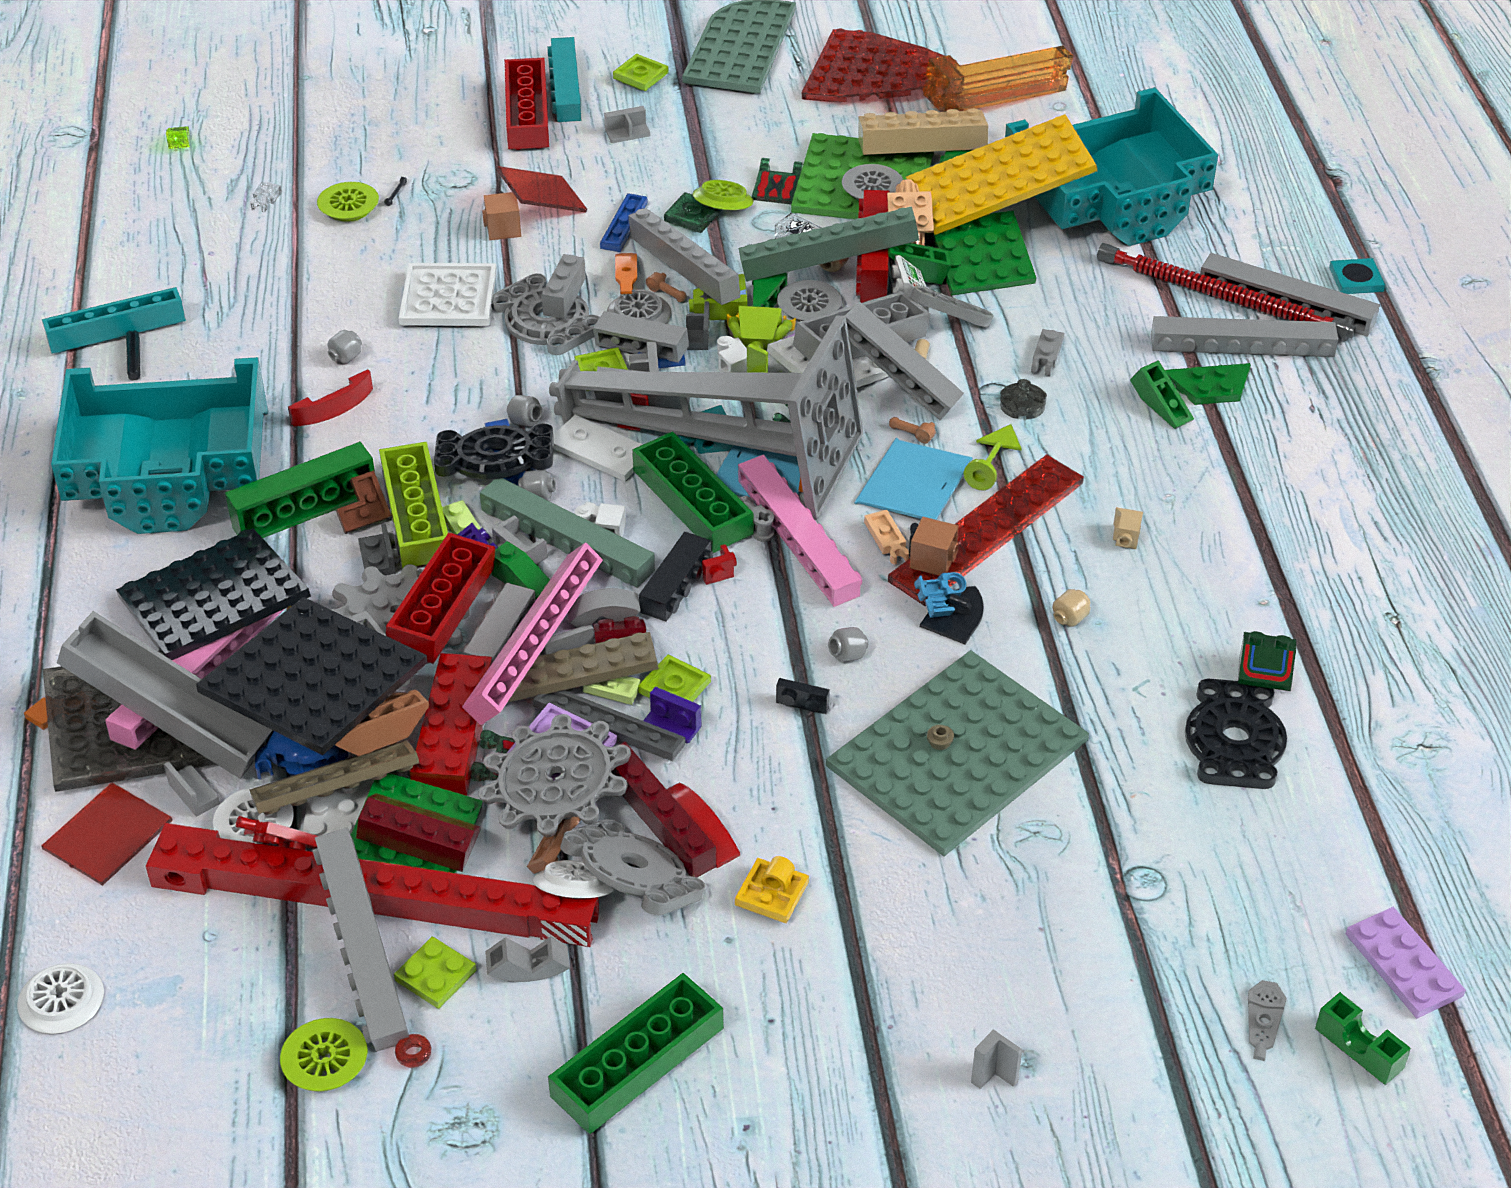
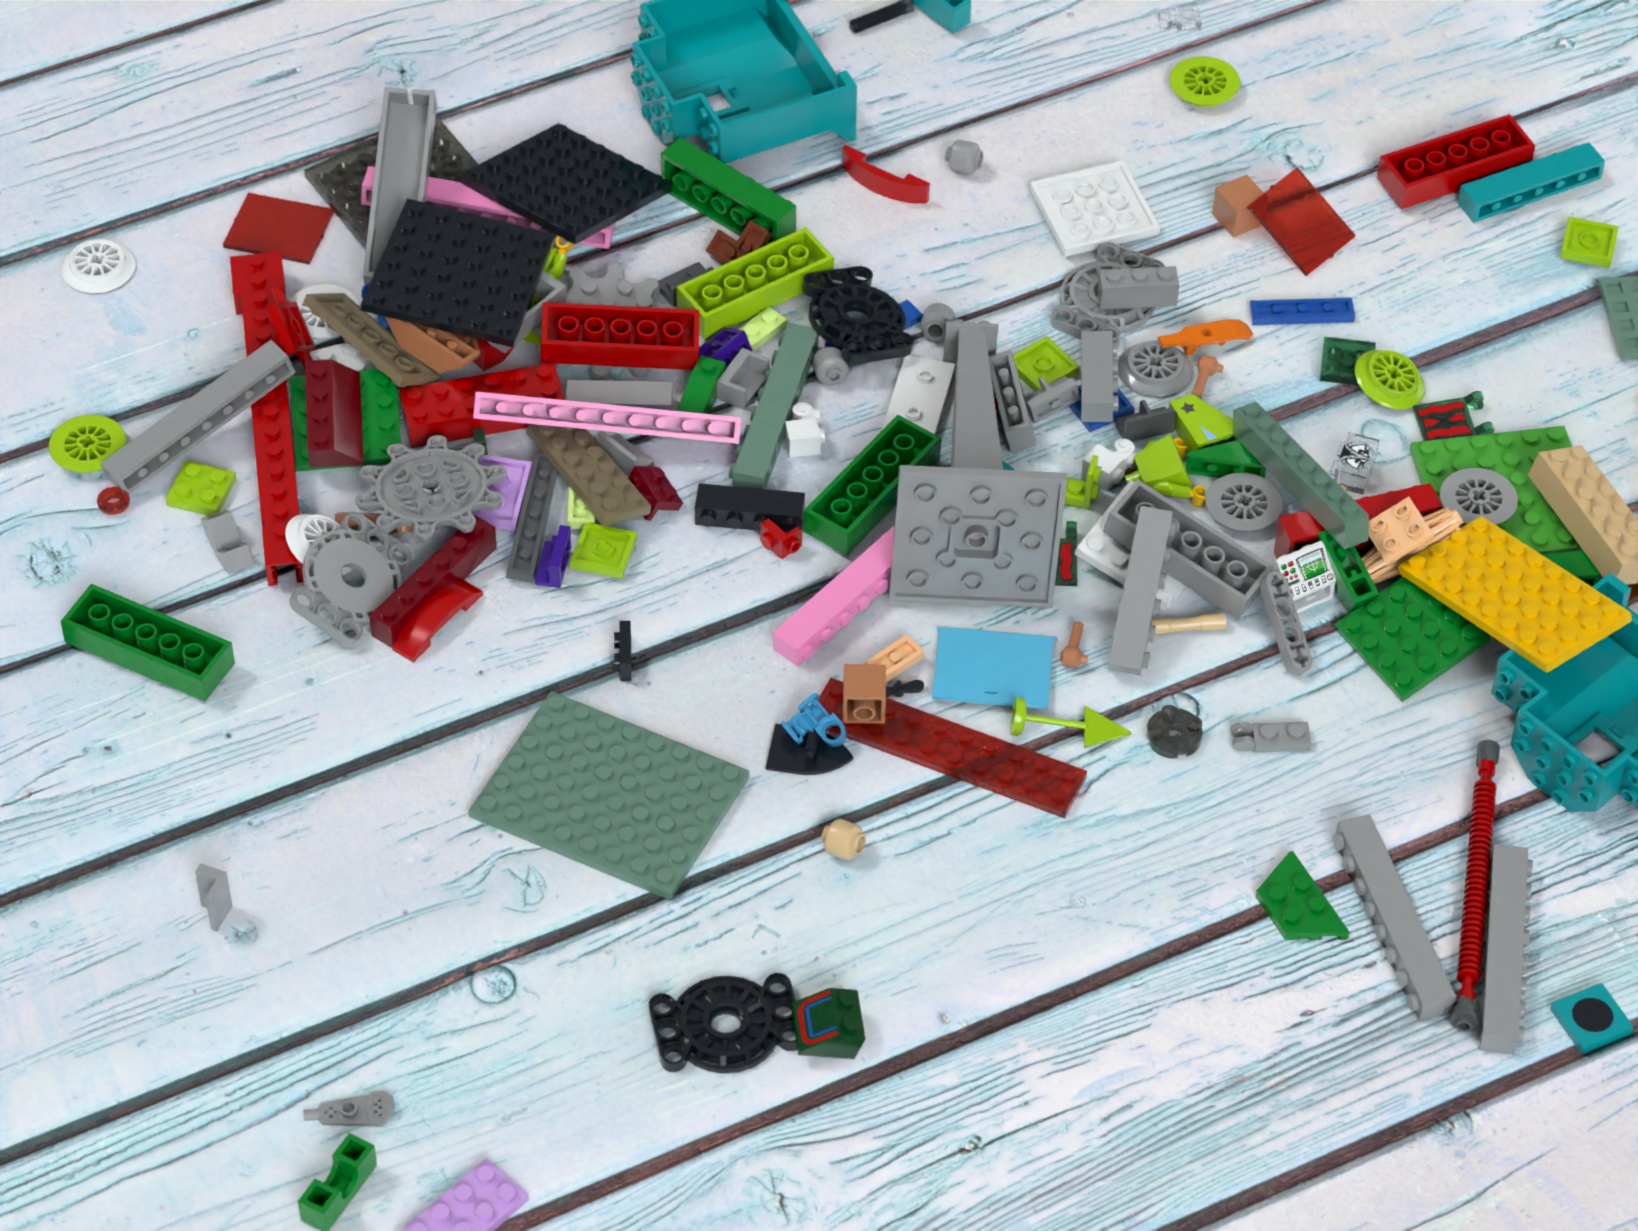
camera: 70 degrees right, 5 degrees up
light grey panel [164,762,220,817] -> none
black hinge [384,176,407,206] -> none
light grey brick [568,588,640,627] -> none
light grey panel [604,106,650,143] -> none
light grey brick [628,208,740,305] -> none
yellow plate [735,856,809,924] -> none
light grey connector [740,496,774,542] -> none
light grey head [828,627,868,662] -> none
dark tan plate [927,725,954,750] -> none
tan window [1113,507,1143,549] -> none
green slope [1130,360,1194,429] -> none

